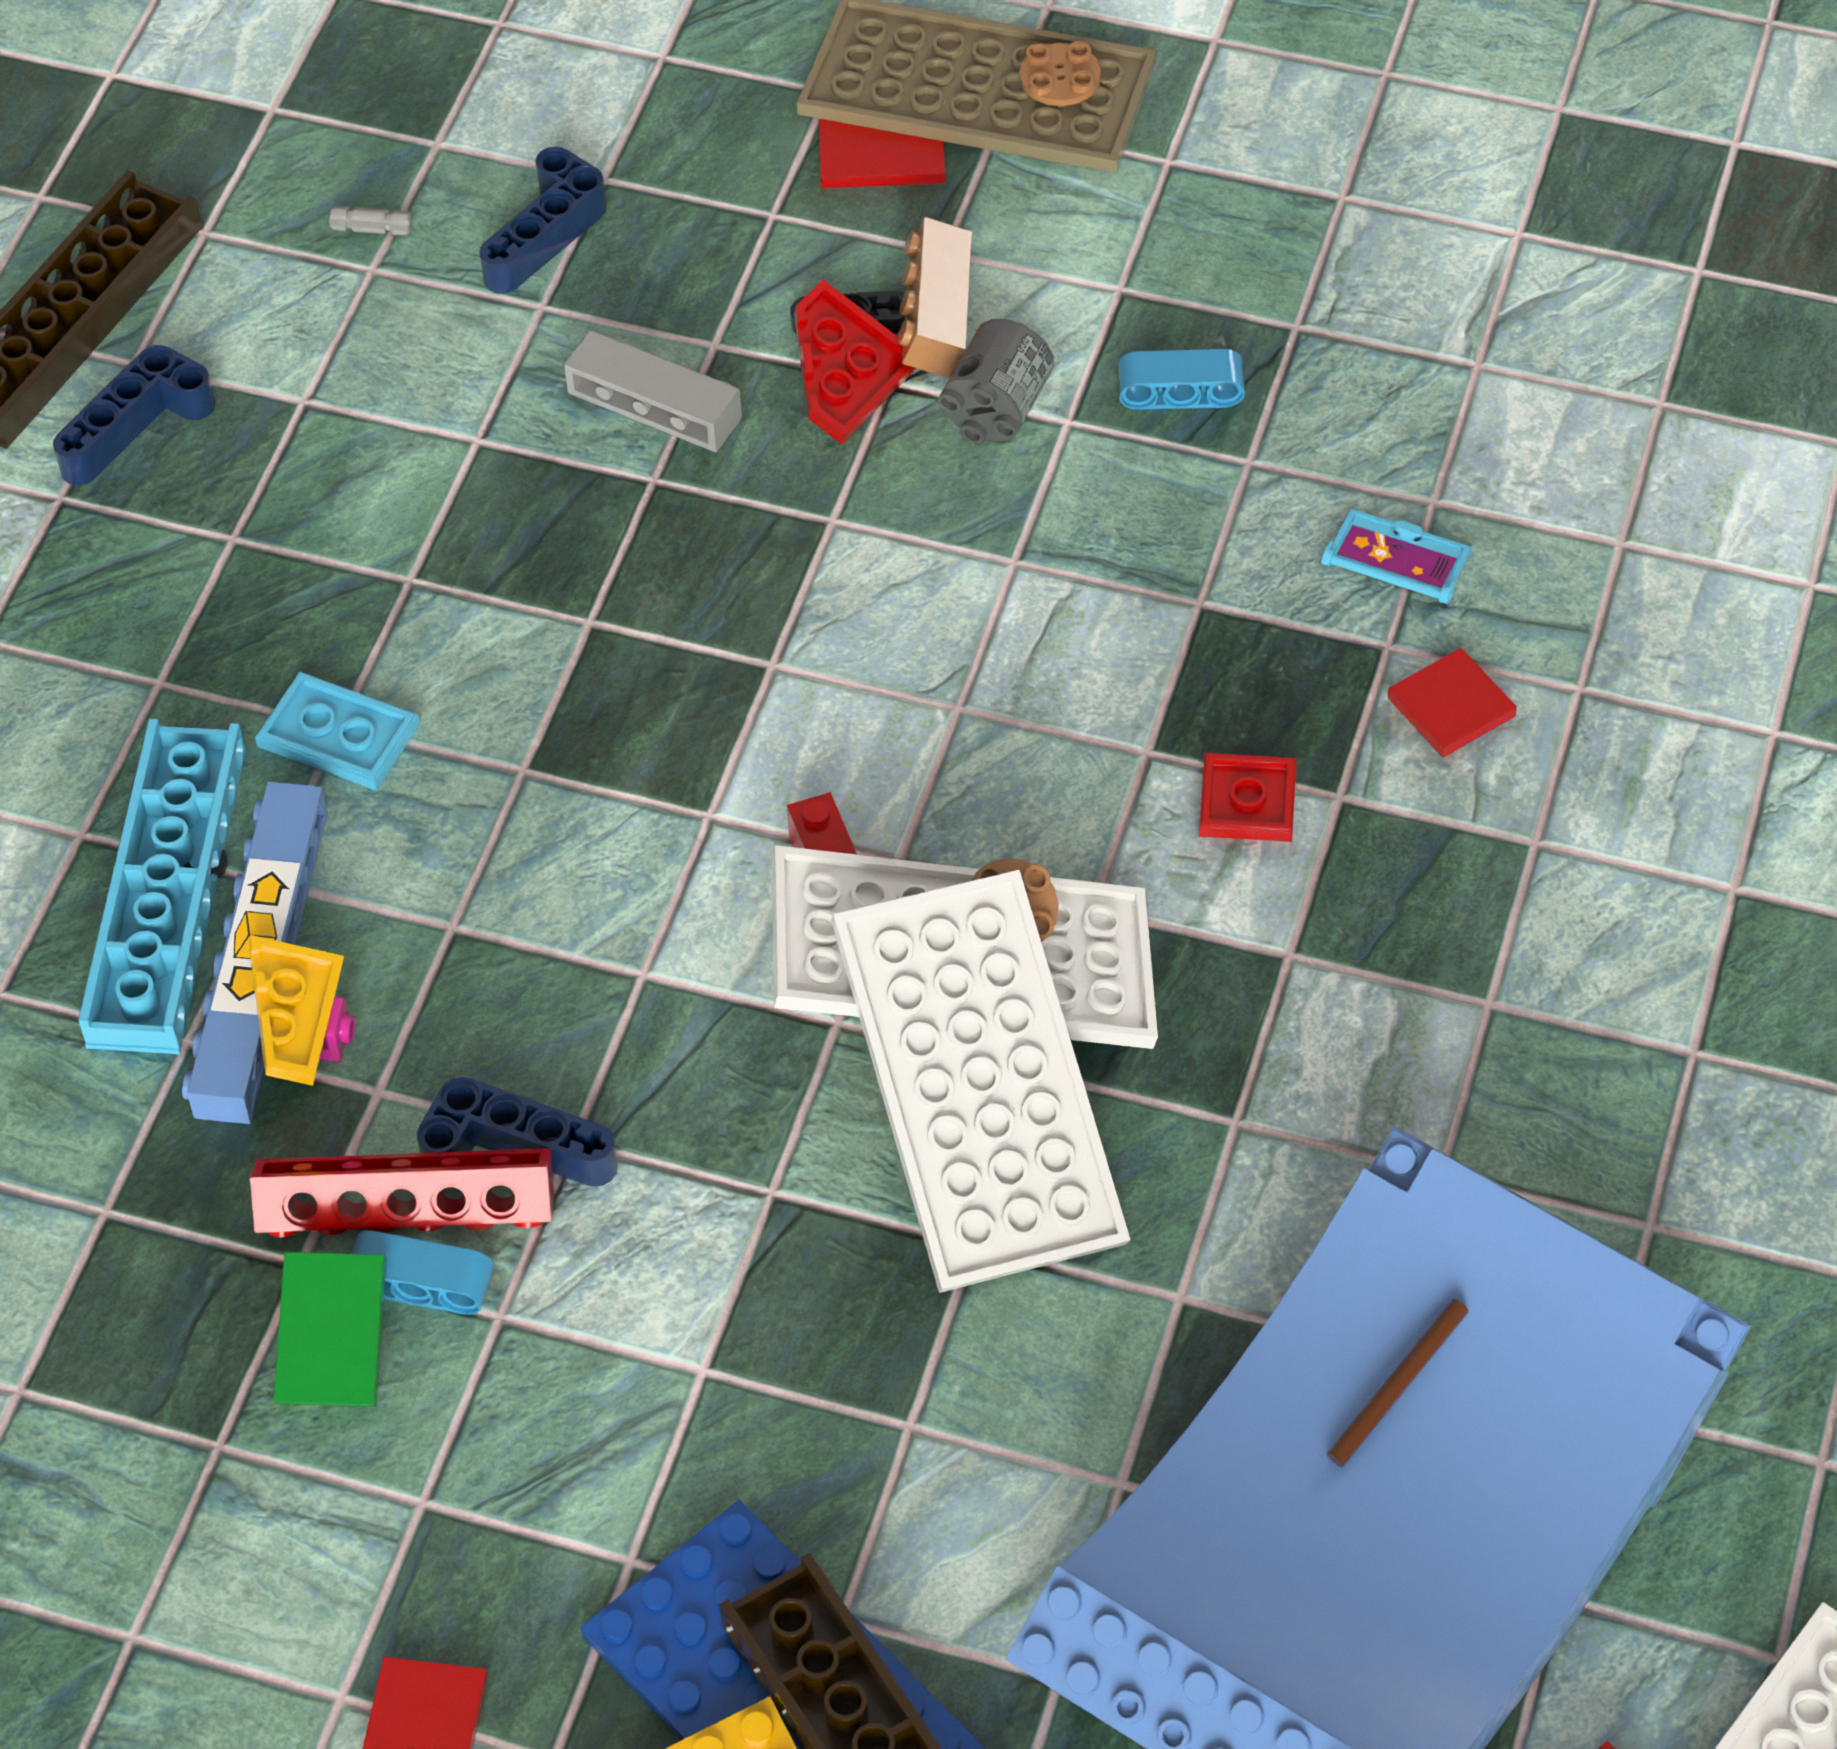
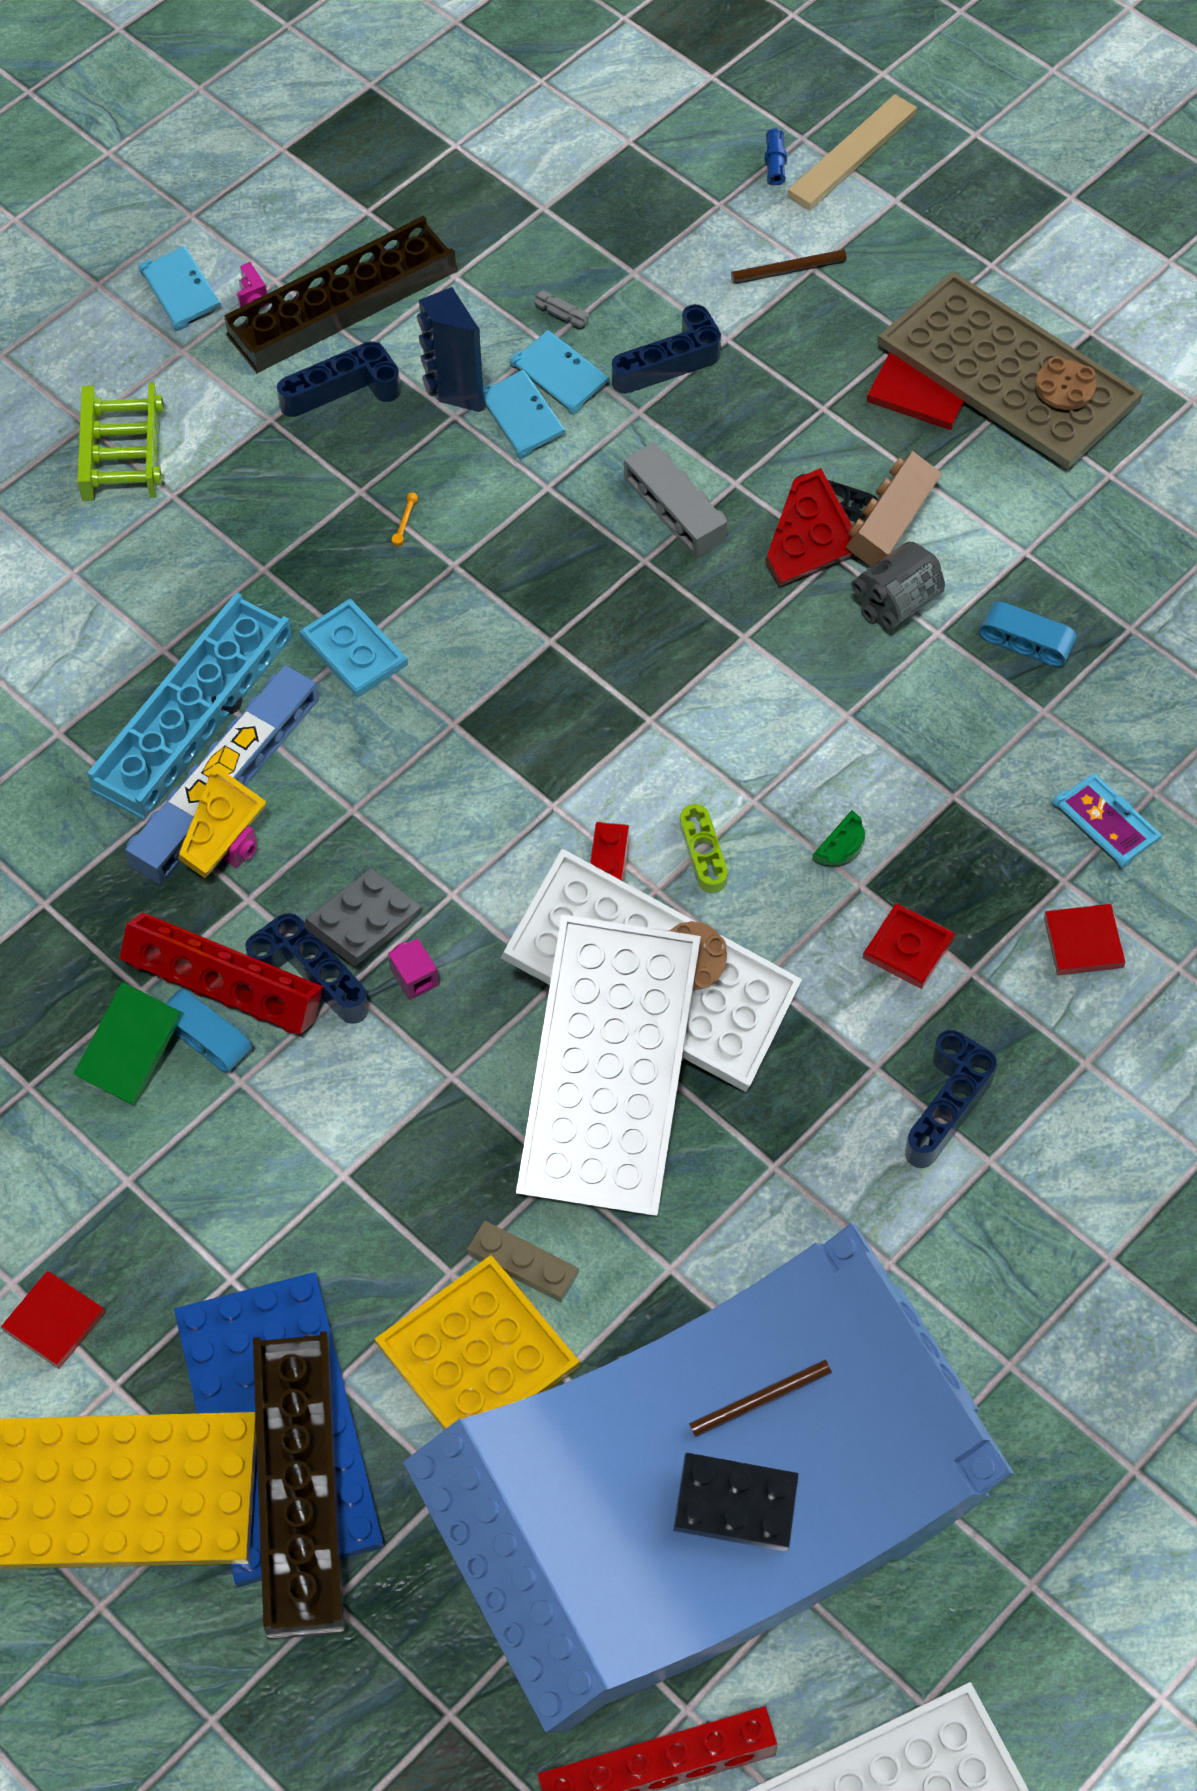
camera: 25 degrees right, 5 degrees up
none -> dark grey plate [304,868,422,967]
none -> yellow plate [374,1255,580,1430]
none -> dark pink brick [388,938,439,1000]
none -> light orange hinge [391,492,418,547]
none -> dark blue slope [417,287,485,412]
none -> dark tan plate [467,1221,579,1303]
none -> medium azure door [483,370,566,458]
none -> medium azure door [510,330,610,414]
none -> black plate [673,1452,799,1552]
none -> lime beam [680,804,728,893]
none -> reddish brown bar [731,249,847,283]
none -> green plate [812,810,865,866]
none -> dark blue beam [905,1030,997,1168]

